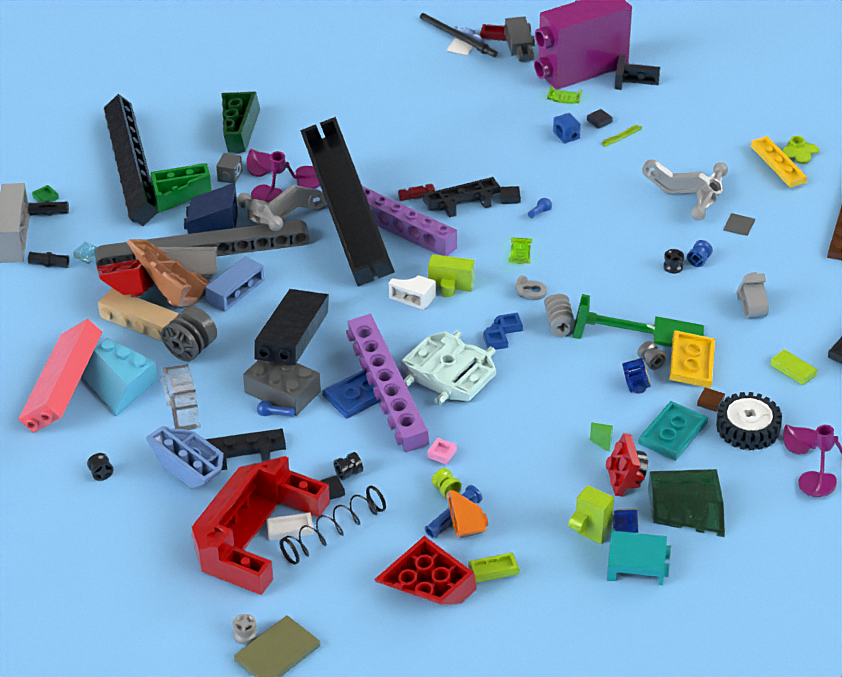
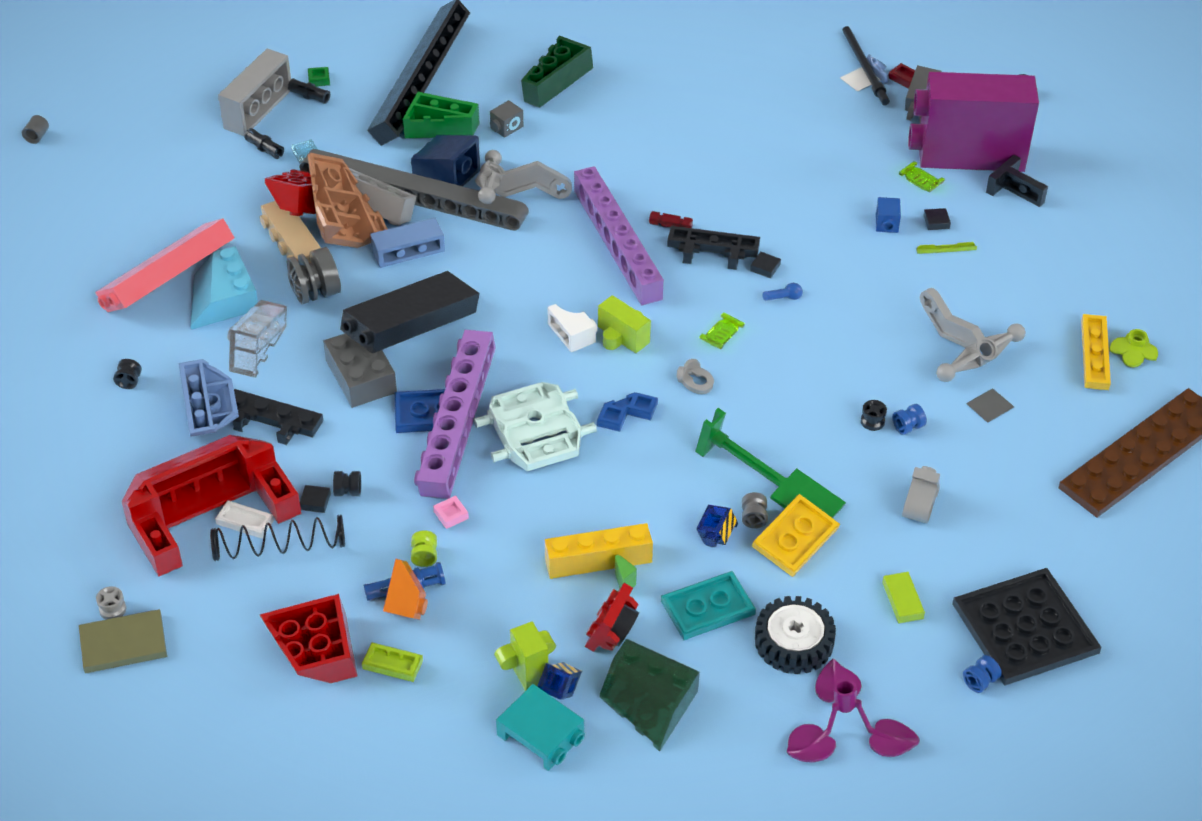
camera: 30 degrees right, 5 degrees up
magenta plant [246,149,320,203] -> none
blue bar [257,400,295,417] -> none
black piece [300,117,395,287] -> none
light grey piece [544,293,575,337] -> none
reddish brown tile [697,387,725,412] -> none
none -> yellow brick [545,523,653,579]

